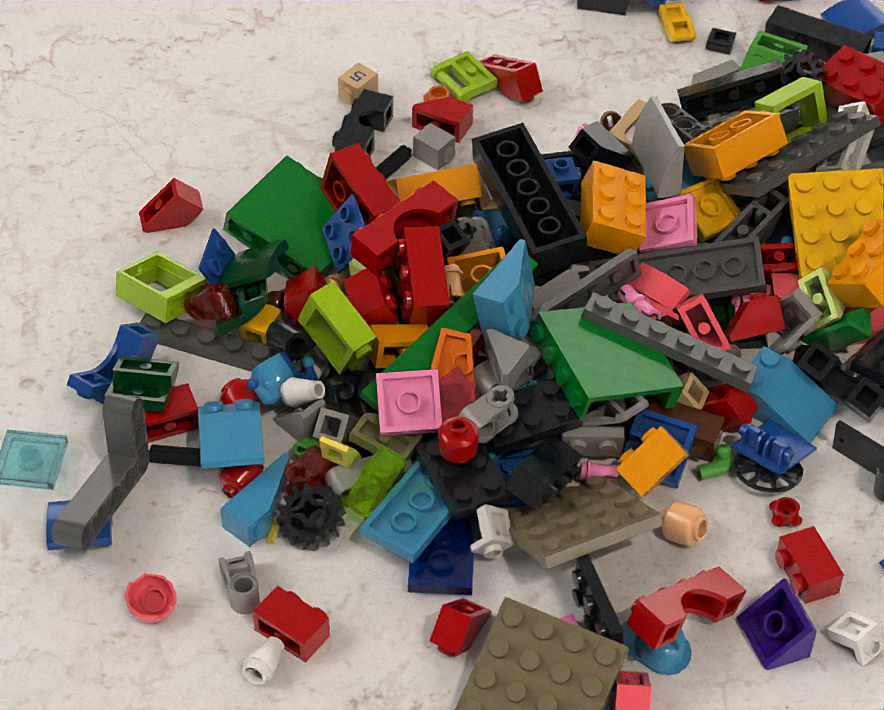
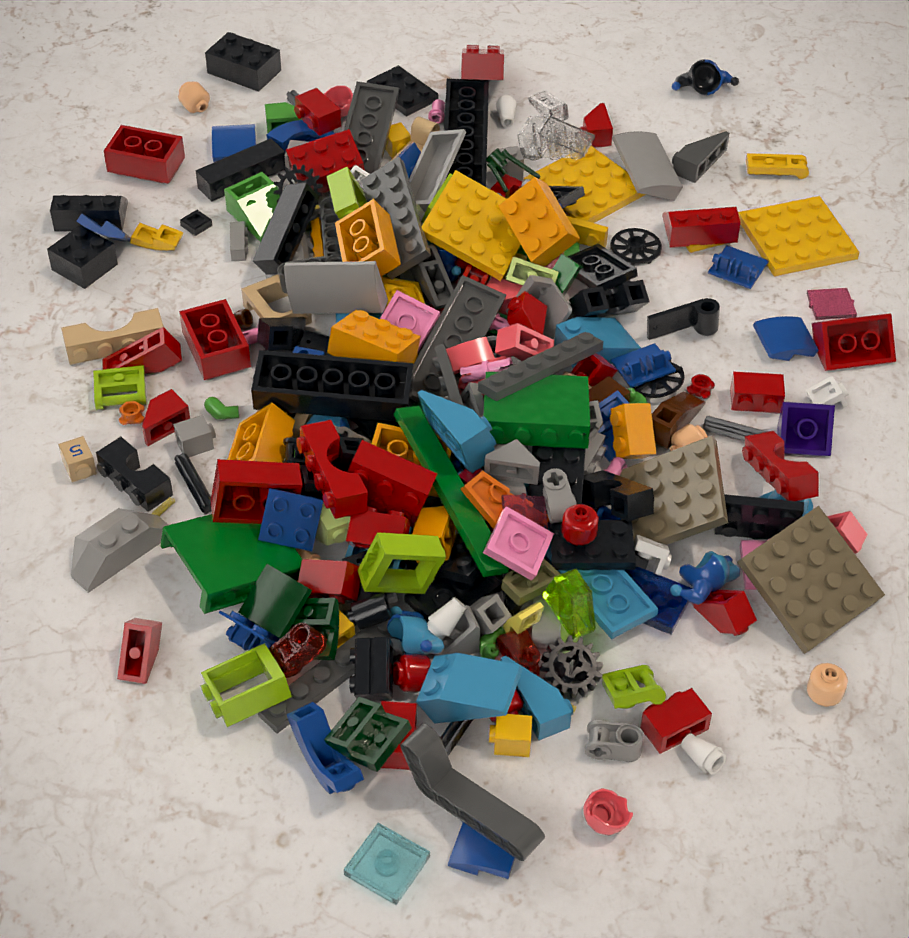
camera: 65 degrees left, 0 degrees up
none -> tan arch [61,308,164,365]
none -> light grey wedge [71,508,168,593]
none -> red brick [179,299,251,380]
none -> black brick [349,637,393,701]
none -> yellow brick [489,714,532,757]
none -> lime plate [601,665,666,709]
none -> reddish brown slope [652,391,706,449]
none -> blue piece [670,551,740,605]
none -> axle [703,416,768,441]

